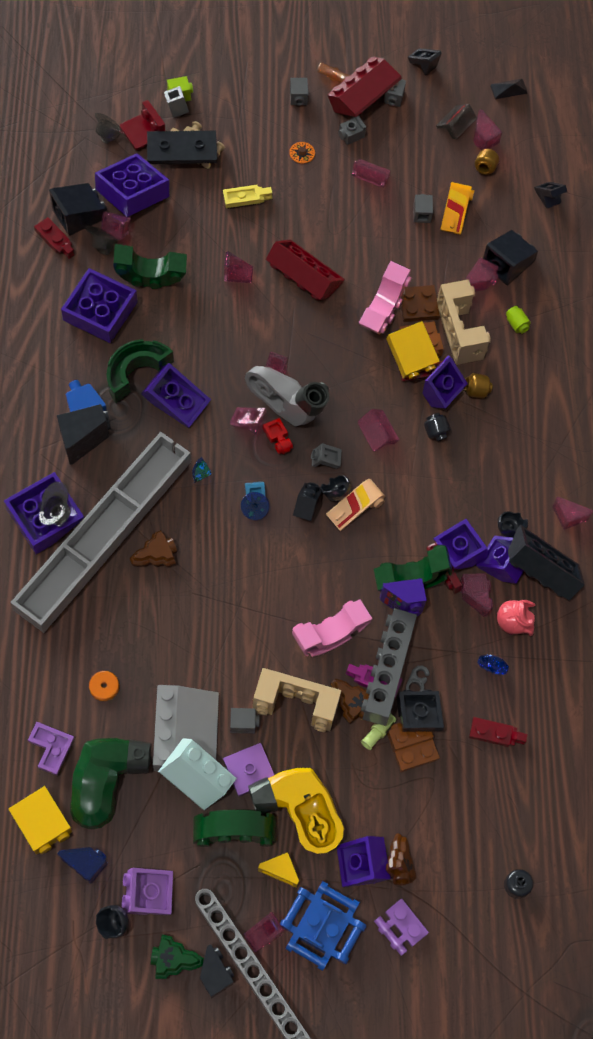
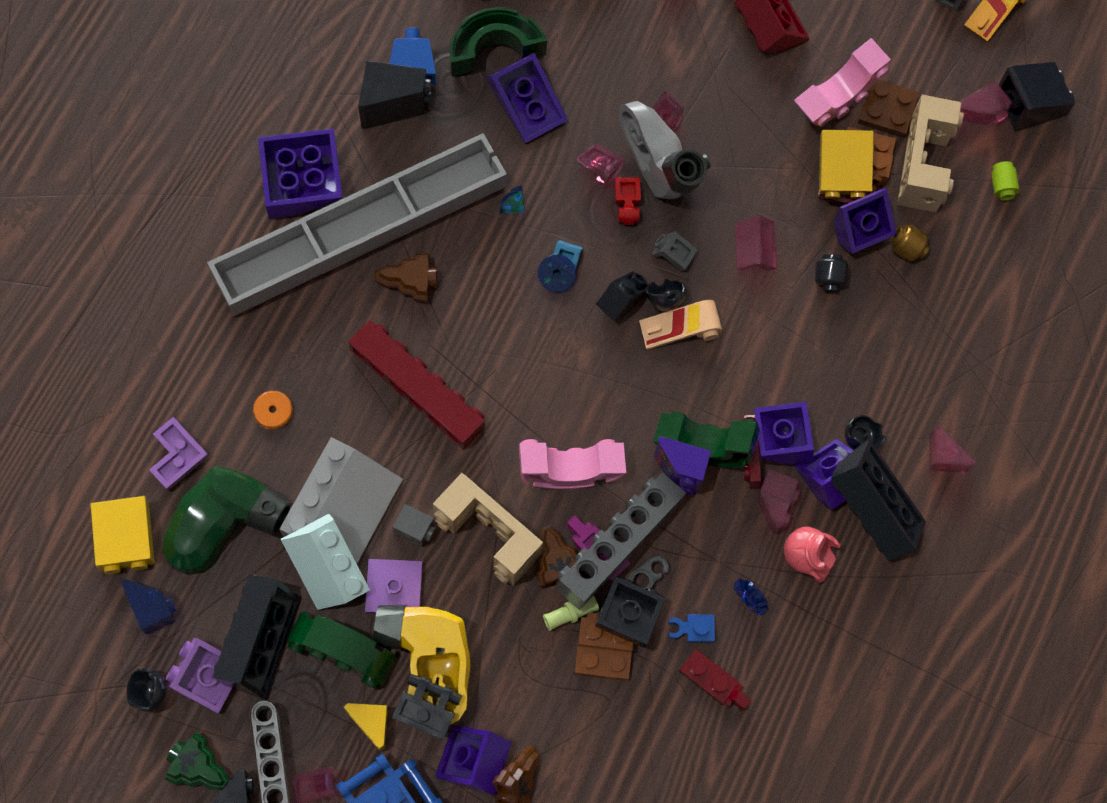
camera: 25 degrees right, 5 degrees up
clear smoke piece [39,482,71,527] -> none
none -> black slope [212,574,301,700]
none -> dark red brick [348,320,485,450]
none -> black plate [392,674,463,740]
none -> blue plate [668,614,715,643]

